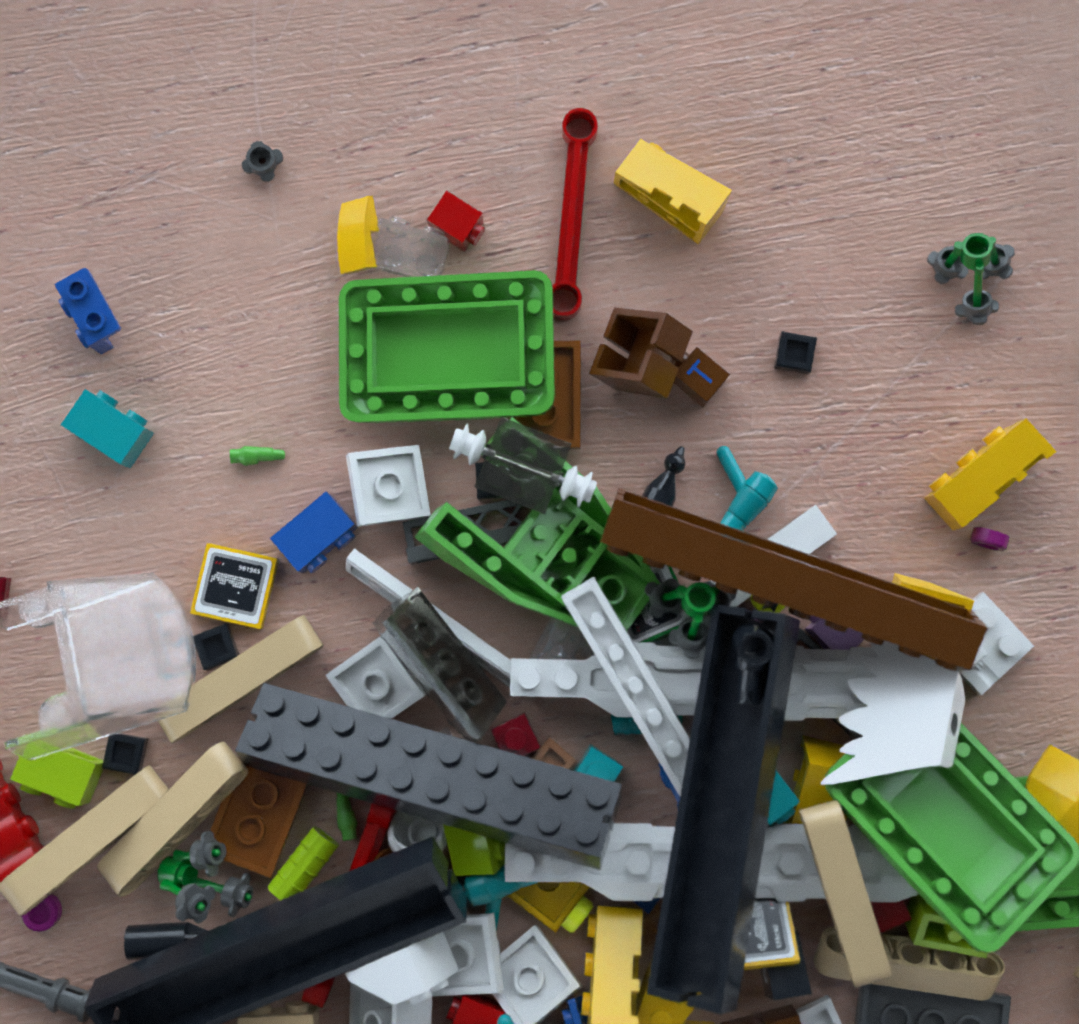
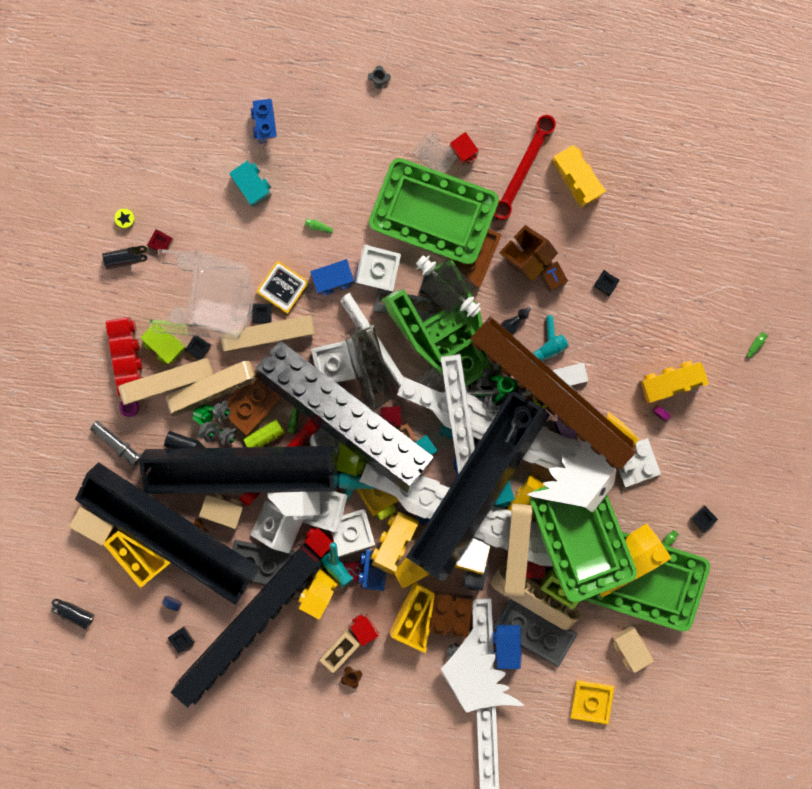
camera: 25 degrees right, 5 degrees up
yellow slope [337,196,379,274] -> none
plant [927,233,1015,325] -> none

